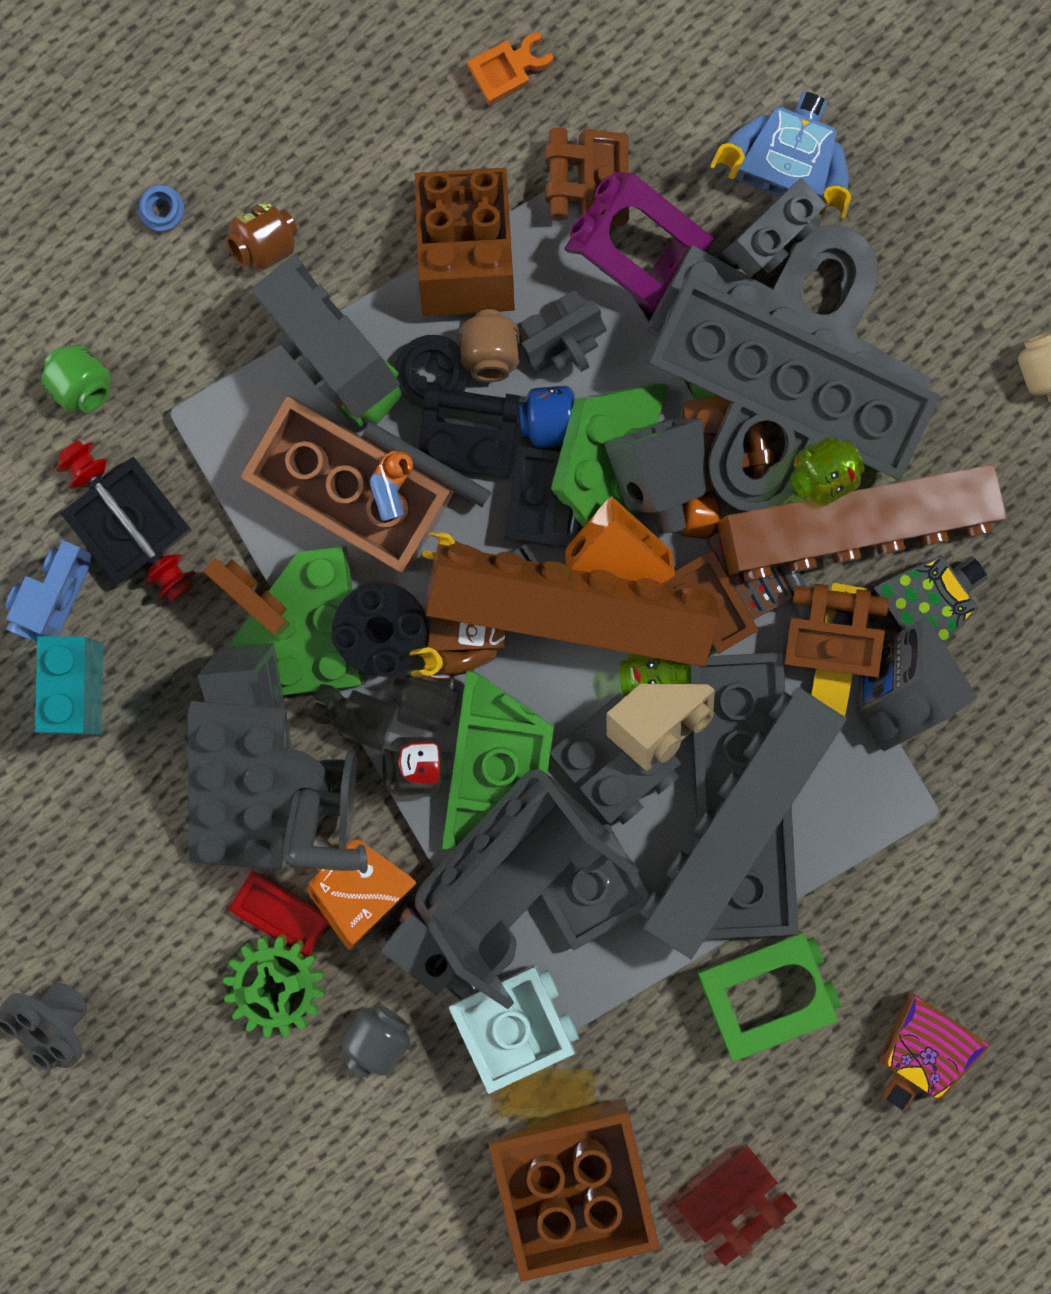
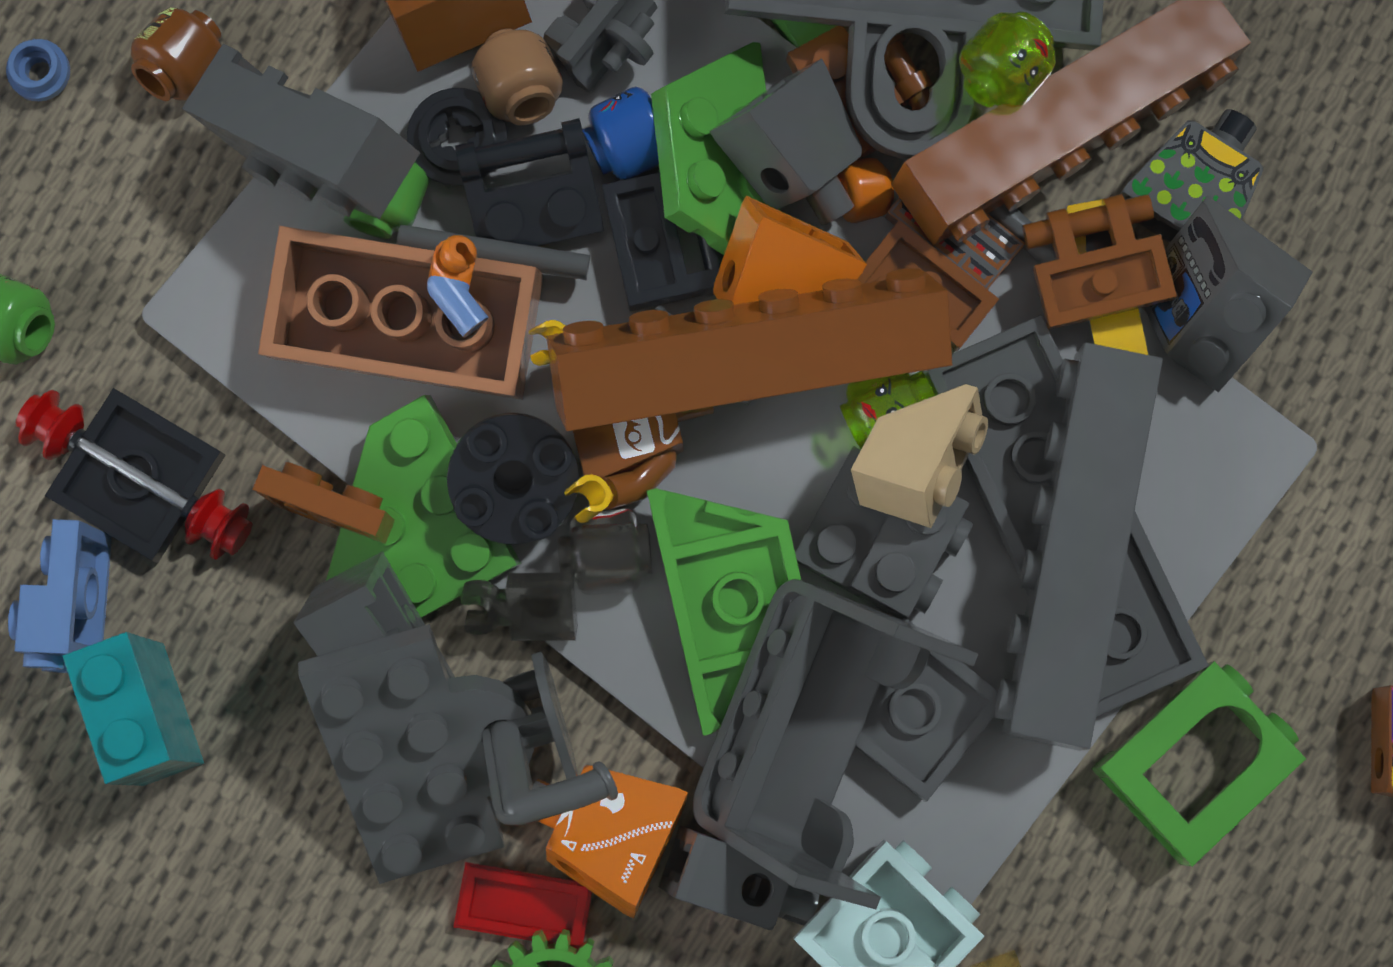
camera: 20 degrees left, 5 degrees down
head [382,736,452,797] -> none

